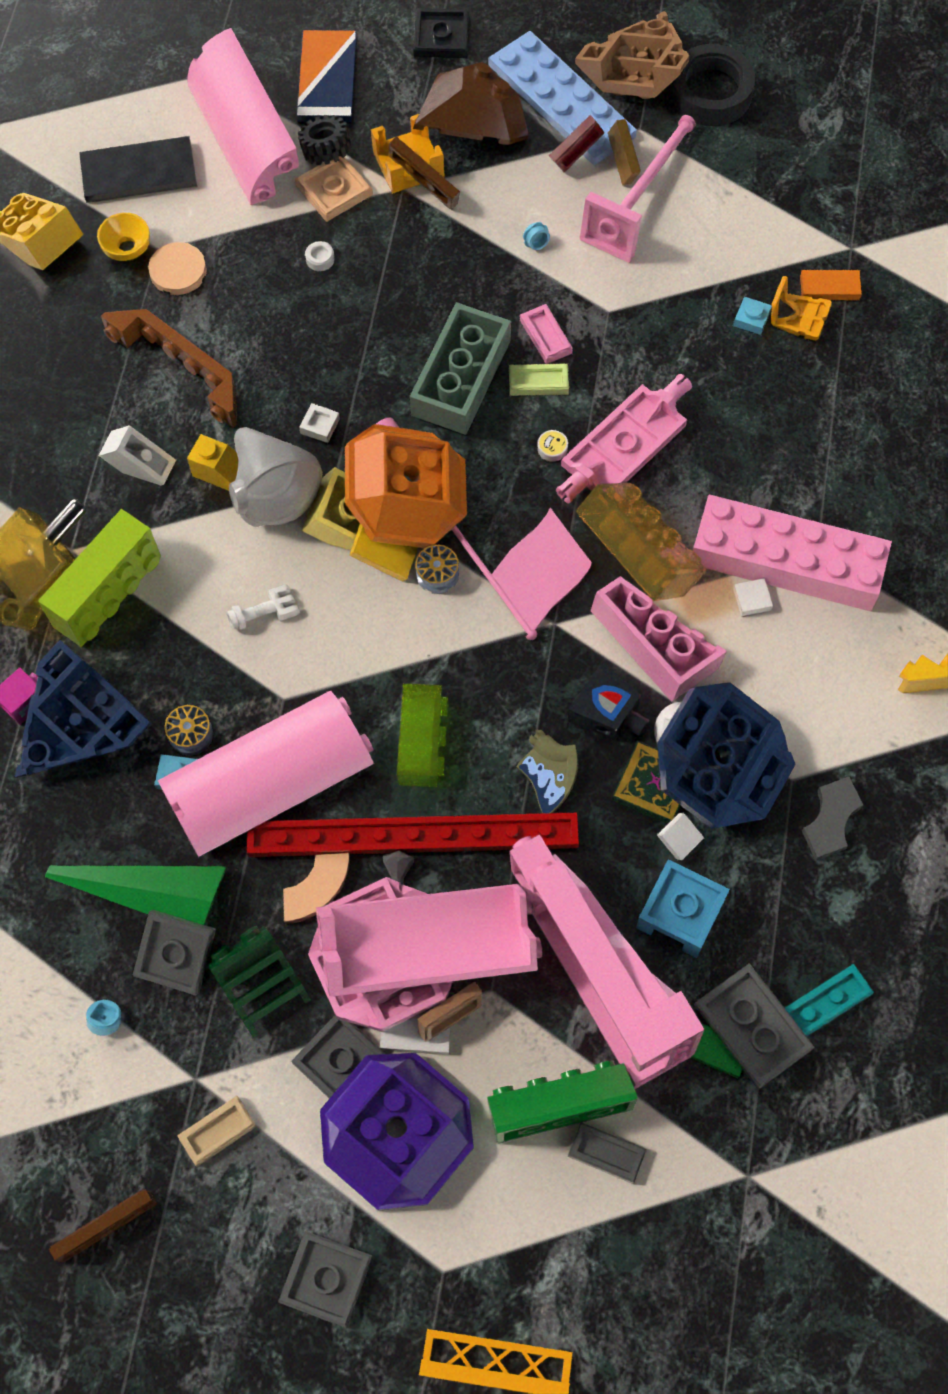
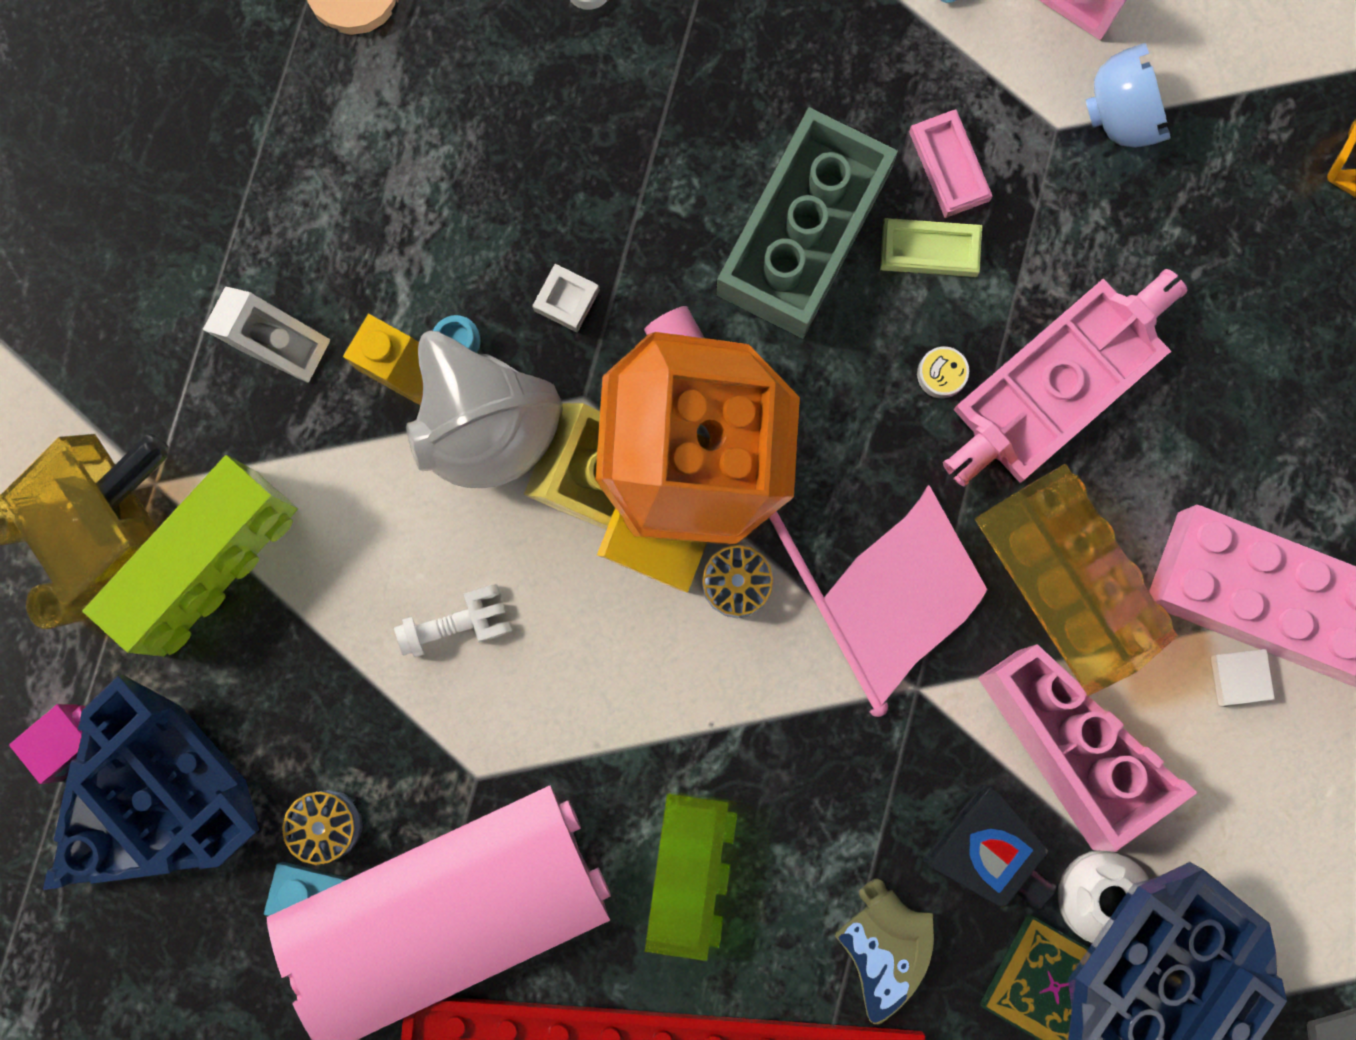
camera: 10 degrees right, 15 degrees up
dark orange slope [101,309,237,428] -> none
medium azure plate [733,297,772,335] -> none
none -> light blue cylinder [1086,43,1171,148]

